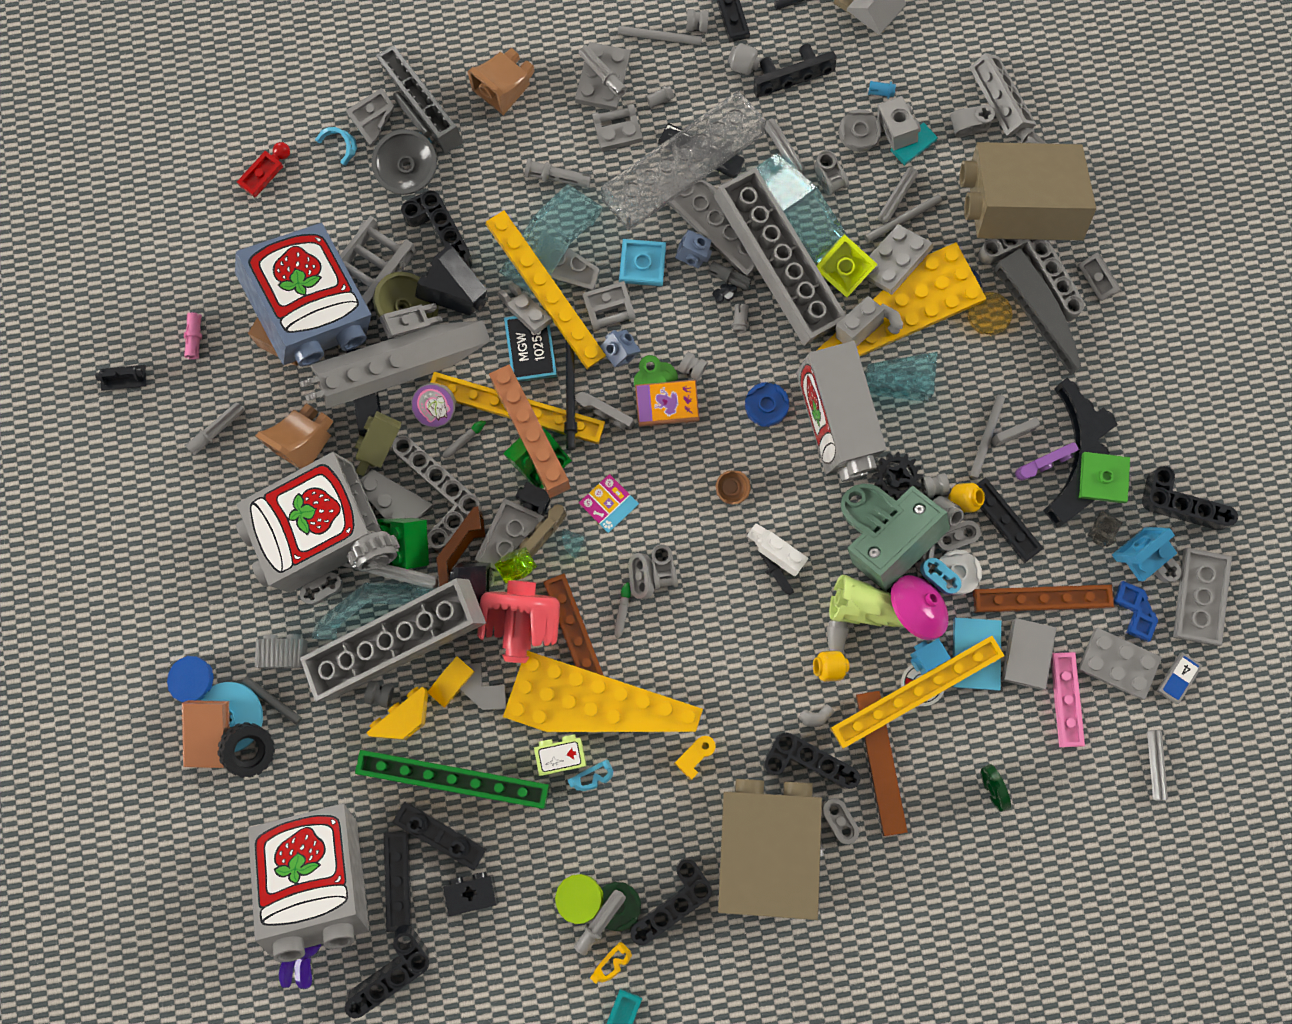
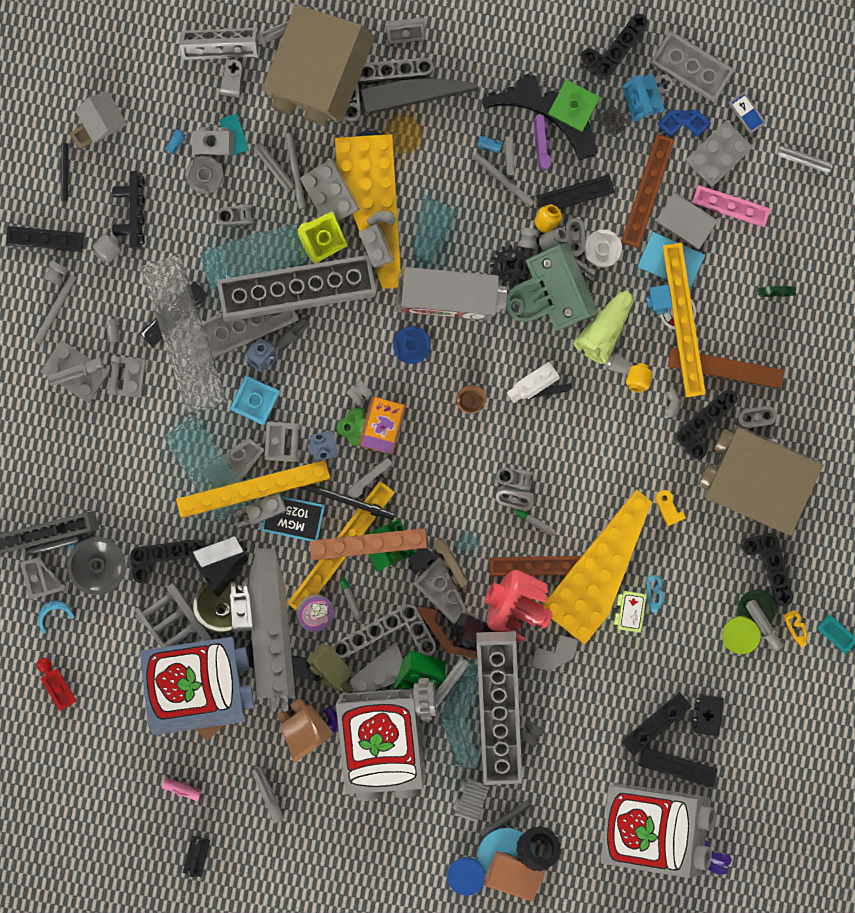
camera: 65 degrees left, 10 degrees up
light grey beam [300,572,343,606] -> none
black beam [345,925,429,1019] -> none
green brick [355,750,550,809] -> none
yellow slope [366,687,428,740] -> none
yellow slope [428,656,475,708] -> none
medium nougat hips [467,48,535,116] -> none
clear neon green brick [494,547,537,583] -> none
light grey pin [524,158,591,189] -> none
sticker [579,474,639,533] -> none
black plant [712,284,737,303] -> none
light grey pin [731,304,749,333] -> none
light grey axle [764,118,805,176] -> none
dark pink dish [891,575,948,640] -> none
medium azure beam [920,558,961,595] -> none
none -> dark azure pin [477,135,502,154]

